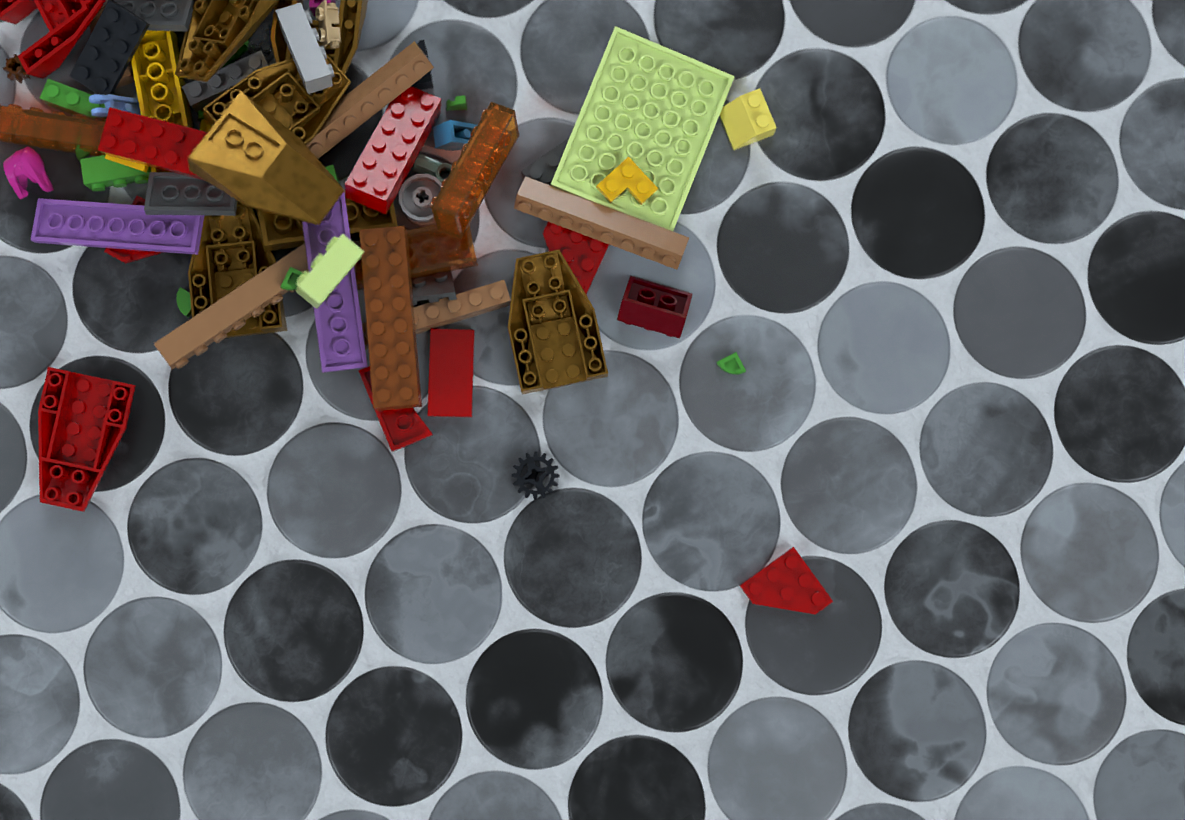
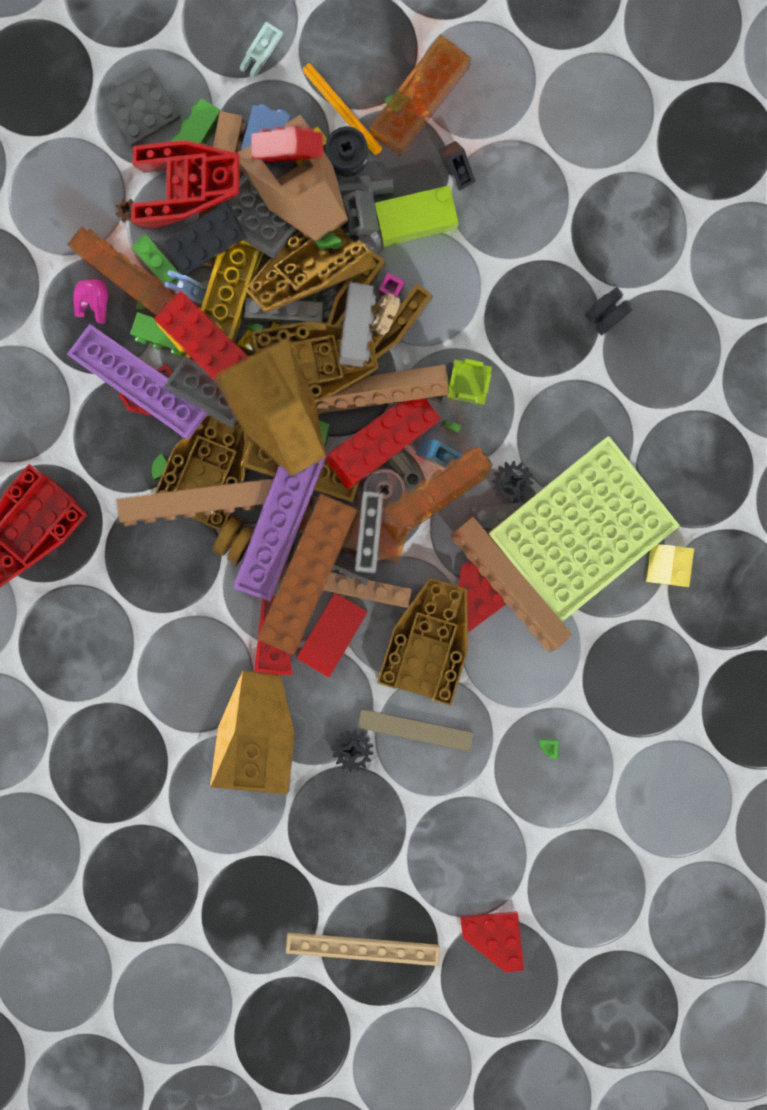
camera: 30 degrees right, 5 degrees up
bright green tile [280,267,303,290] -> none
yellowish green brick [296,234,364,309] -> none
yellow plate [596,156,658,205] -> none
dark red slope [617,276,693,339] -> none
none -> pearl gold wedge [210,671,295,794]
none -> pearl gold wheel [212,516,255,565]
none -> tan tile [286,932,440,966]
none -> light grey brick [356,492,383,573]
none -> dark tan tile [358,709,474,752]
none -> lime panel [447,359,492,405]
none -> black gear [491,461,534,503]

